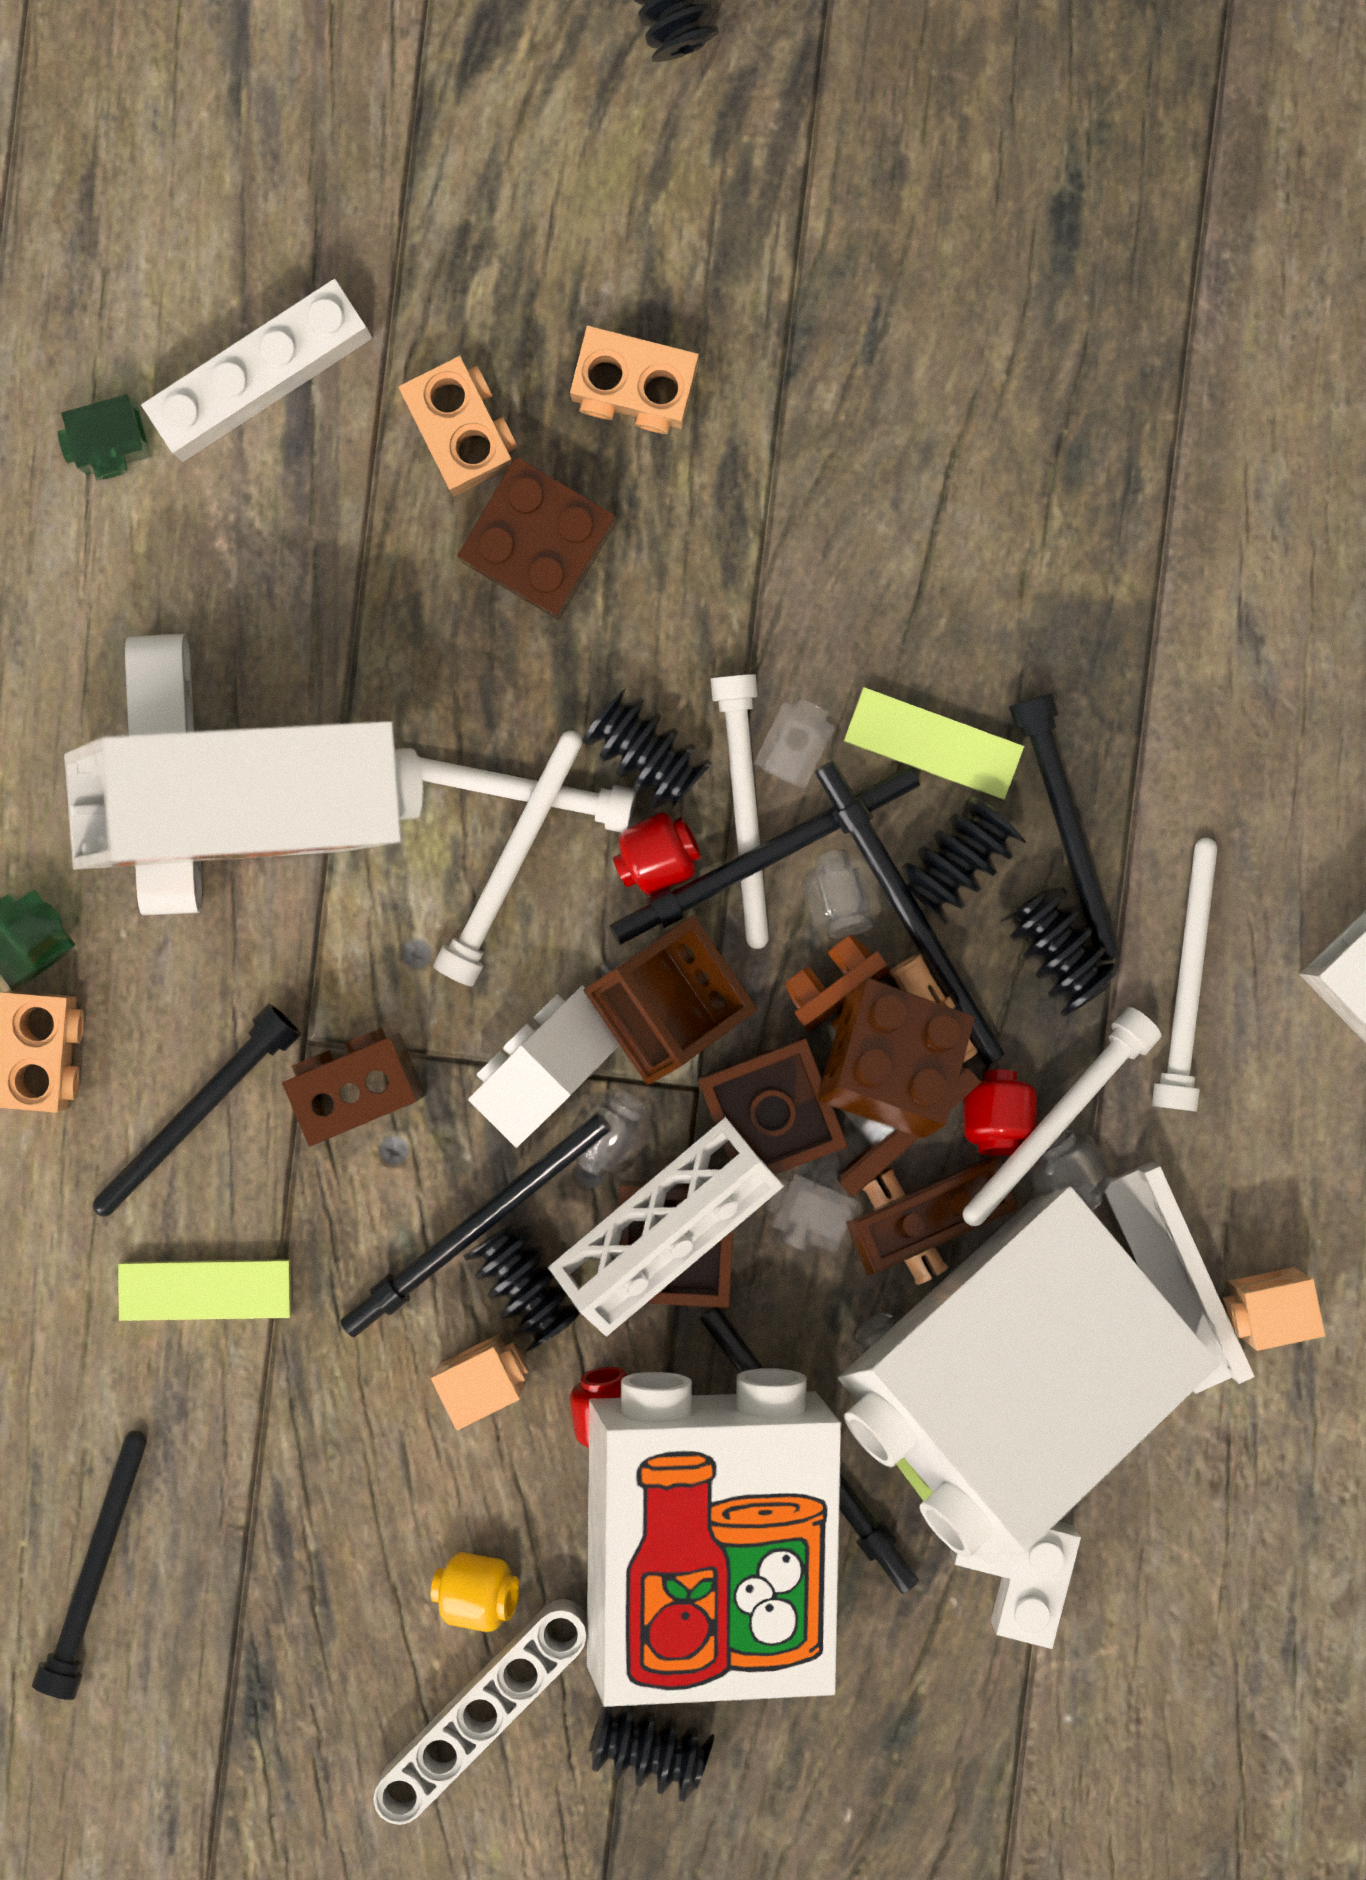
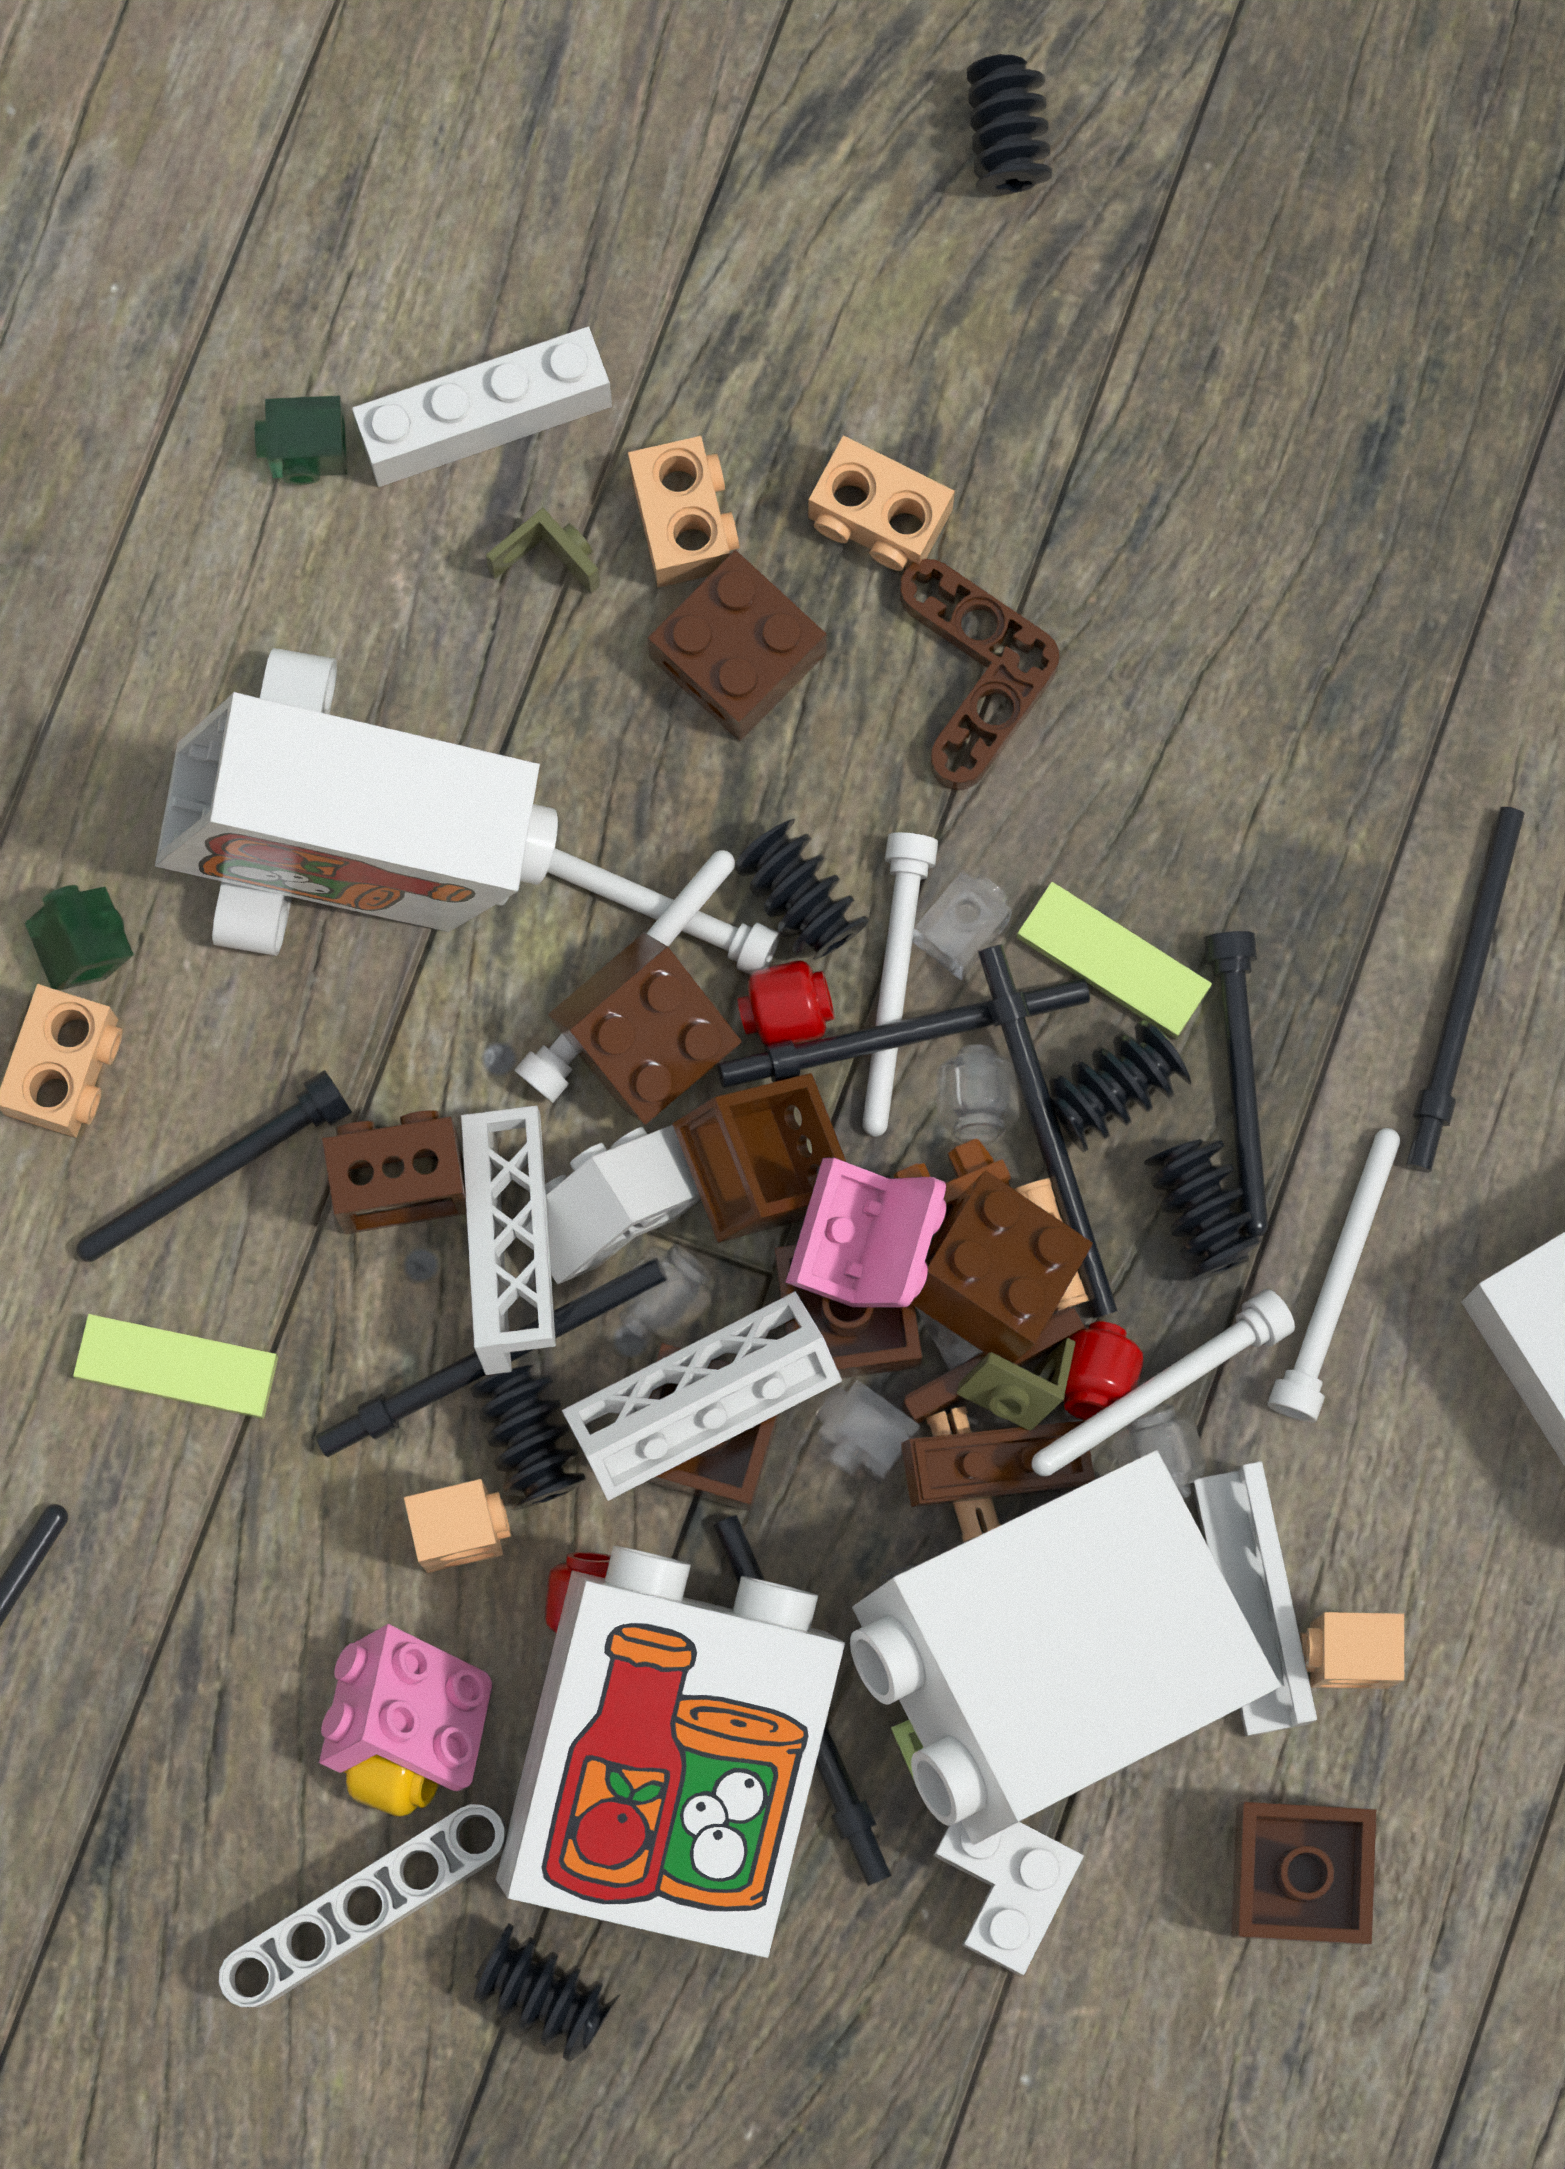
camera: 10 degrees right, 10 degrees down
none -> bright pink bracket [319,1624,492,1791]
none -> white fence [461,1106,556,1375]
none -> olive bracket [486,507,600,594]
none -> reddish brown brick [548,932,742,1125]
none -> bright pink bracket [786,1158,946,1307]
none -> reddish brown beam [900,559,1059,790]
none -> olive bracket [957,1337,1075,1431]
none -> reddish brown brick [1231,1802,1377,1945]
none -> black bar [1406,807,1525,1173]

